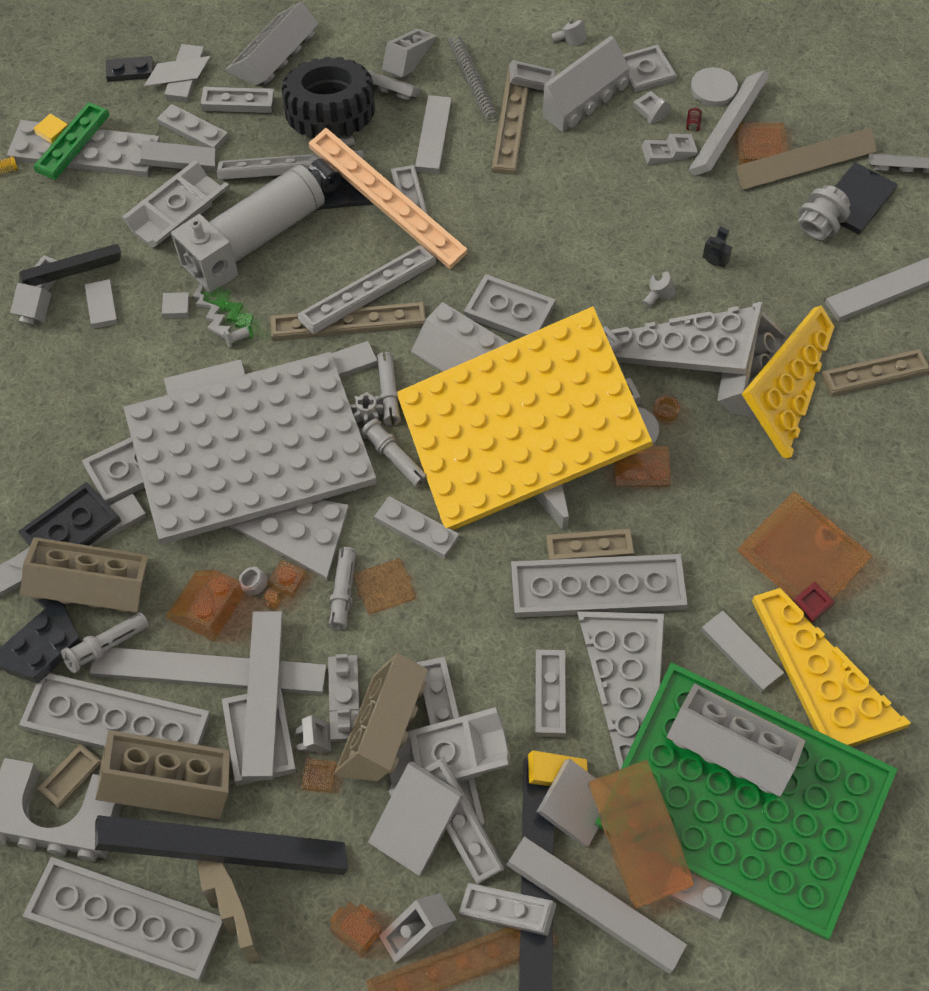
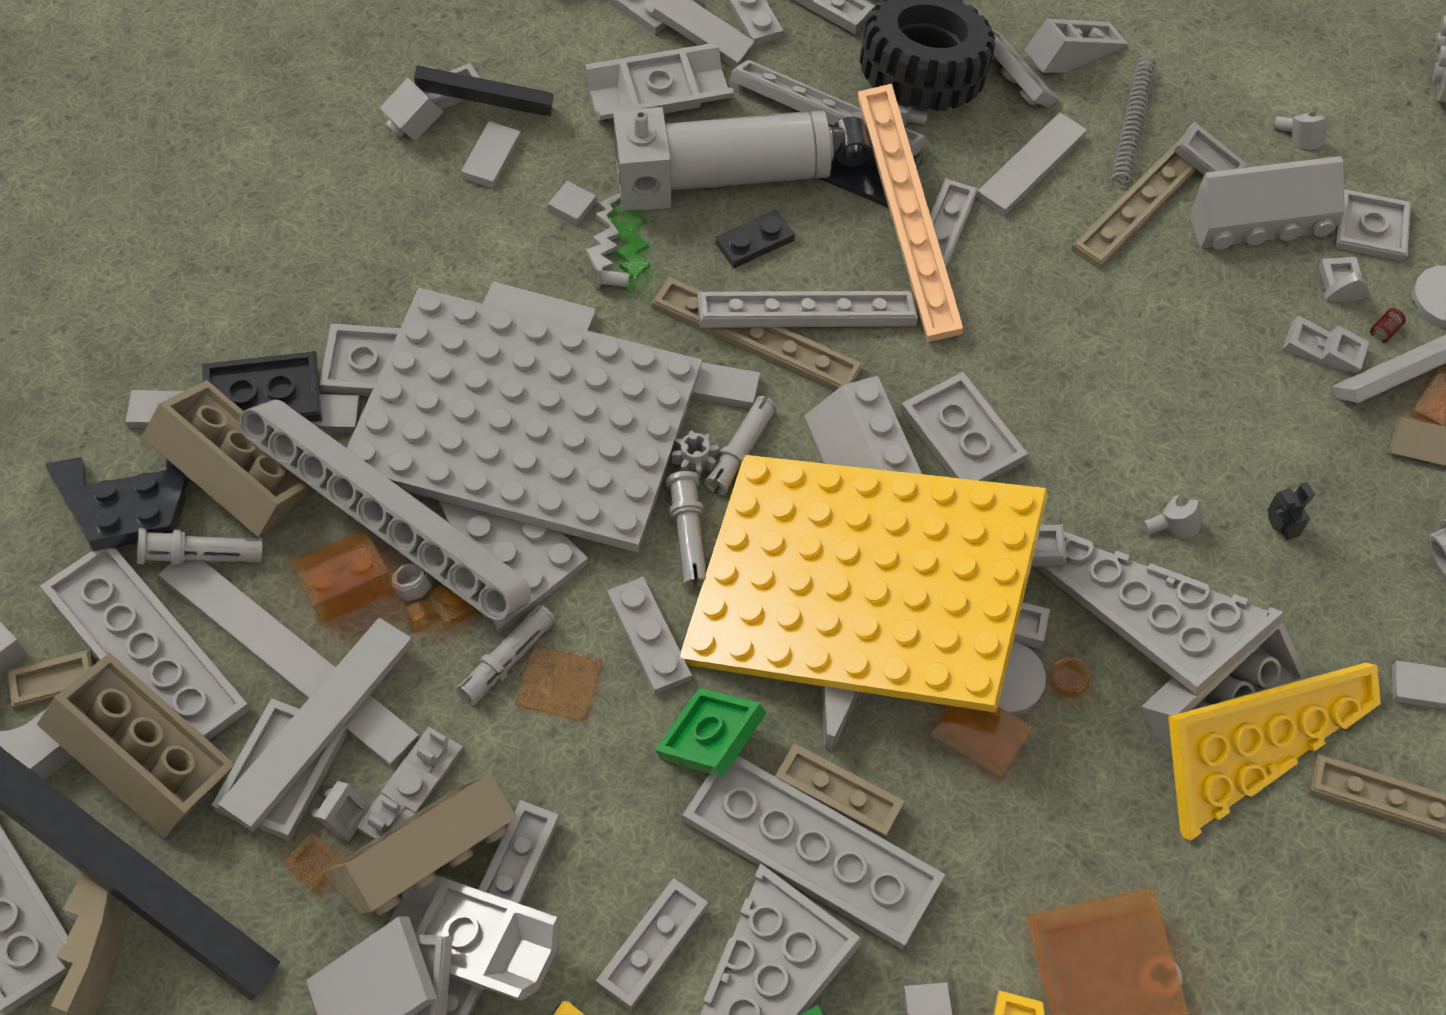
camera: 30 degrees right, 0 degrees up
none -> light grey beam [239,400,531,620]
none -> green plate [655,687,767,778]
none -> black plate [715,209,795,269]

